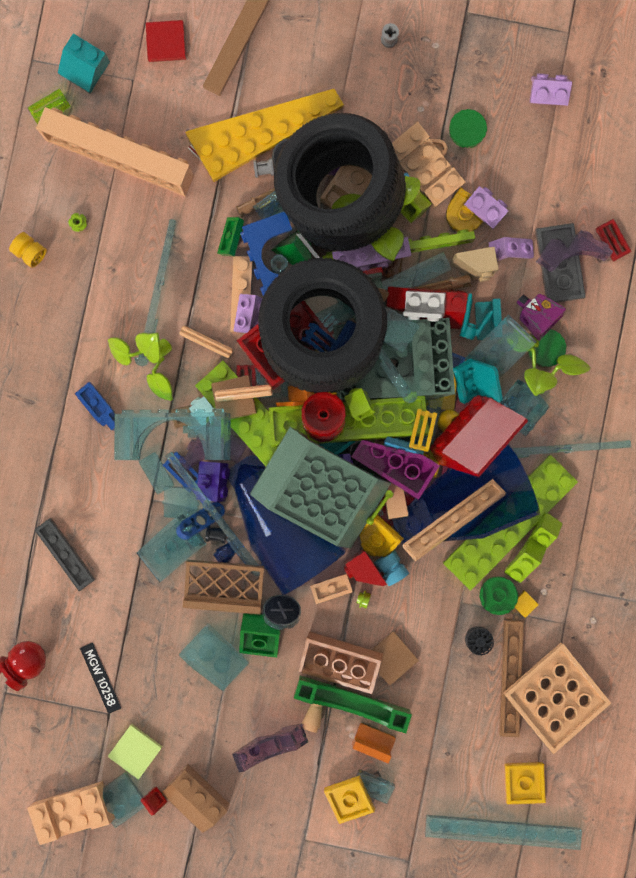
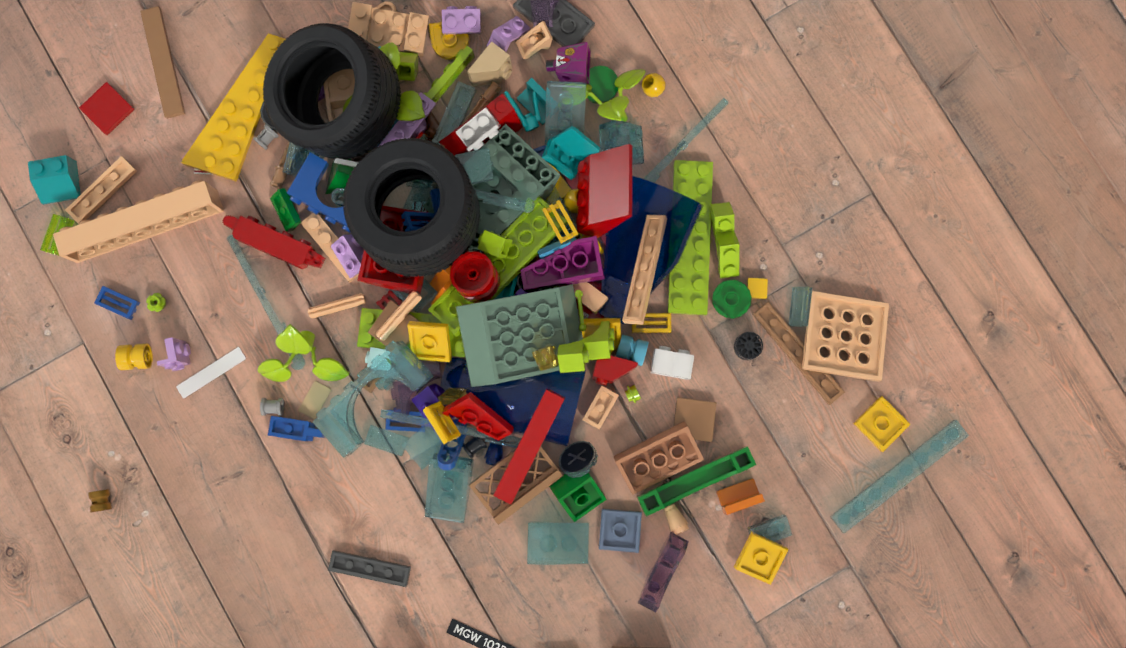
camera: 40 degrees left, 5 degrees down
none -> light nougat plate [65,156,137,223]
none -> blue tile [94,286,140,320]
none -> lavender bracket [157,337,191,371]
none -> white sticker [176,347,246,398]
none -> red hinge [222,215,326,269]
none -> light grey bush [260,398,284,416]
none -> tan sticker [298,381,331,420]
none -> yellow tile [407,321,452,362]
none -> yellow tile [423,401,461,444]
none -> clear yellow tile [438,388,467,405]
none -> red wing [442,392,514,441]
none -> red tile [493,388,565,504]
none -> light nougat slope [515,21,552,59]
none -> clear yellow tile [532,345,559,371]
none -> lime arch [557,321,615,373]
none -> sand blue tile [599,509,642,553]
none -> yellow tile [632,313,671,333]
none -> yellow piece [642,73,666,98]
none -> white brick [650,346,694,380]
none -> clear light blue tile [789,286,812,327]

